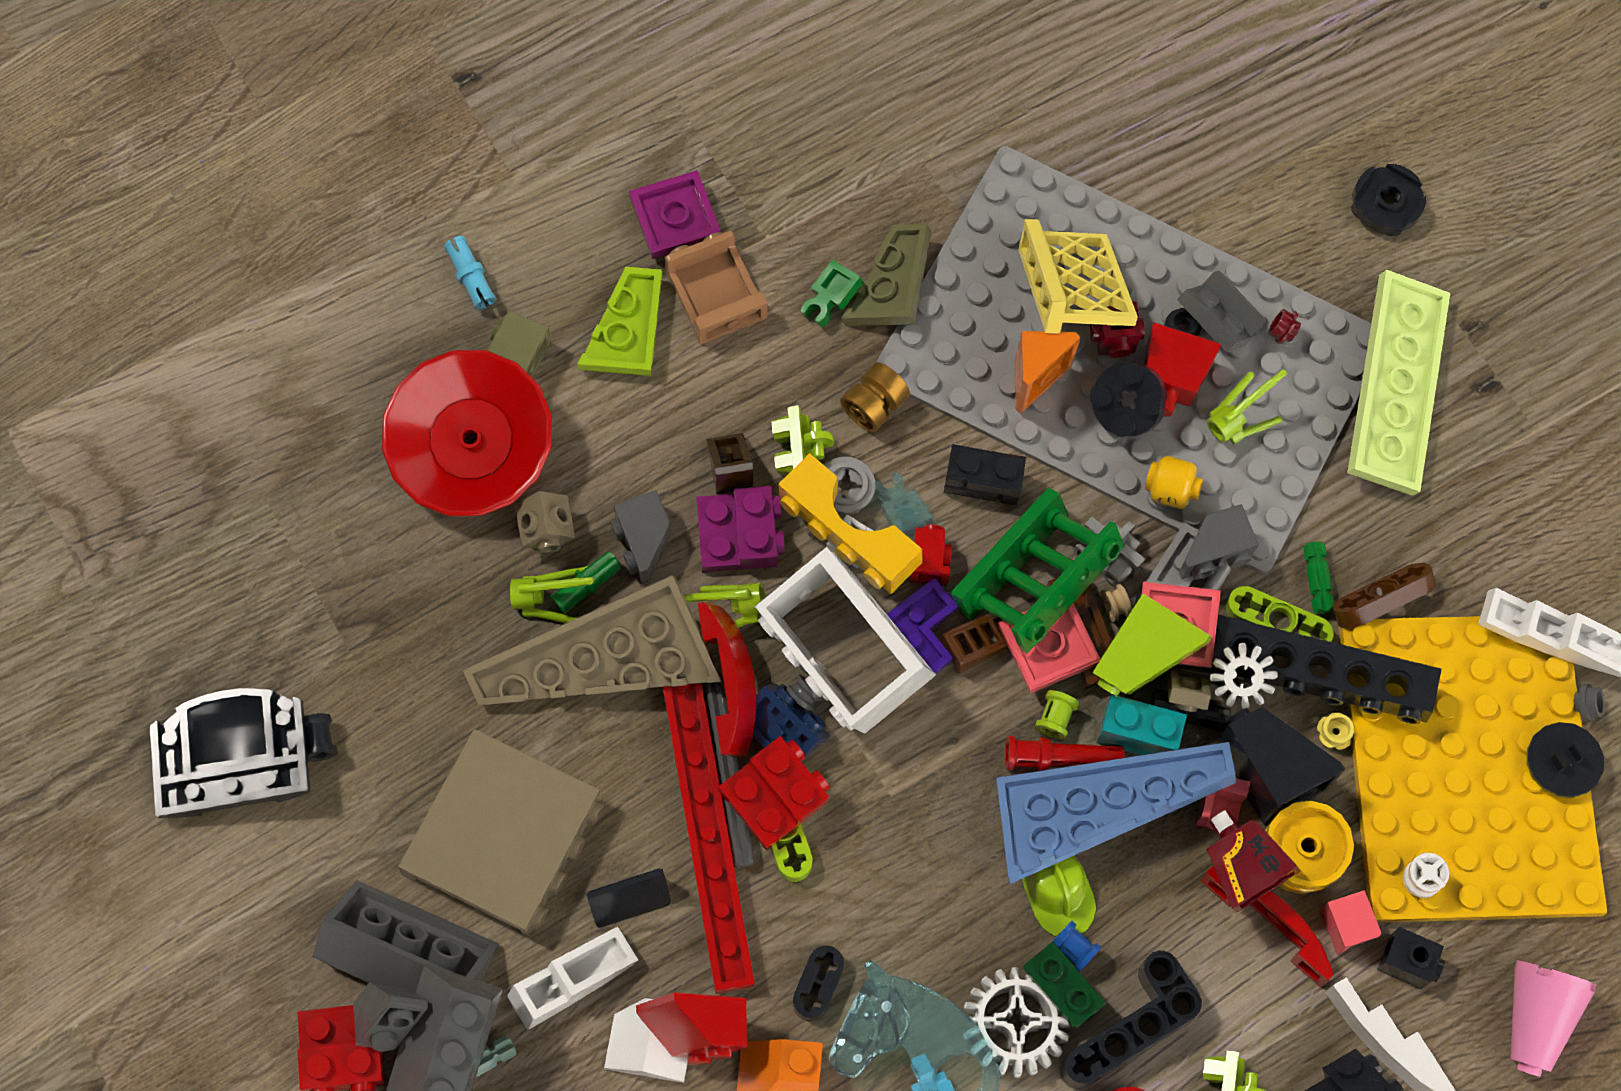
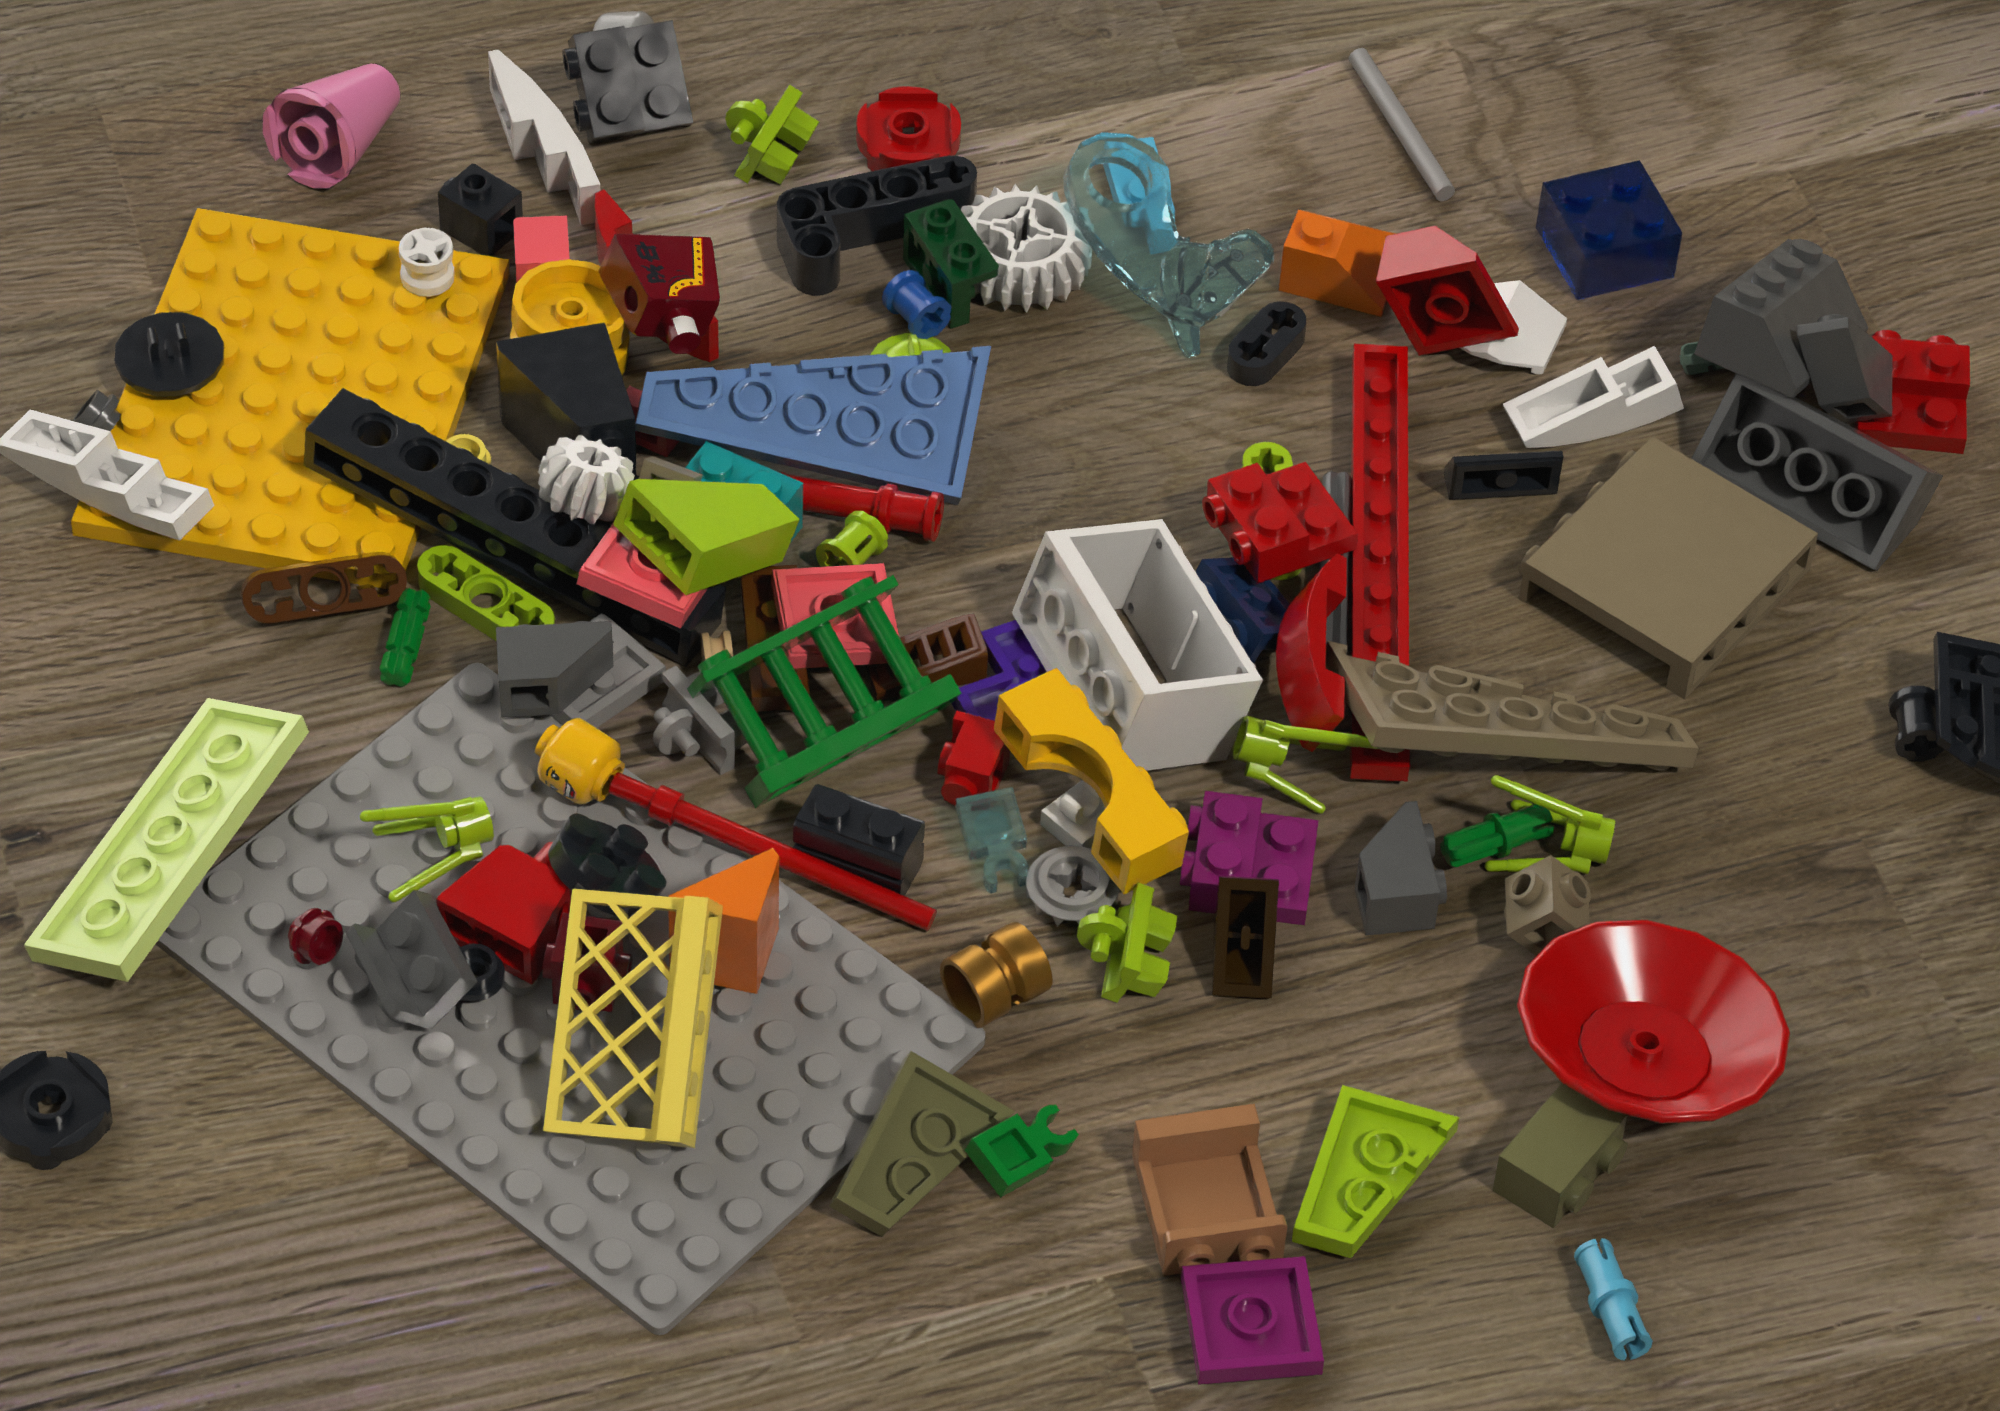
camera: 165 degrees left, 20 degrees down
none -> red bar [609,772,937,931]

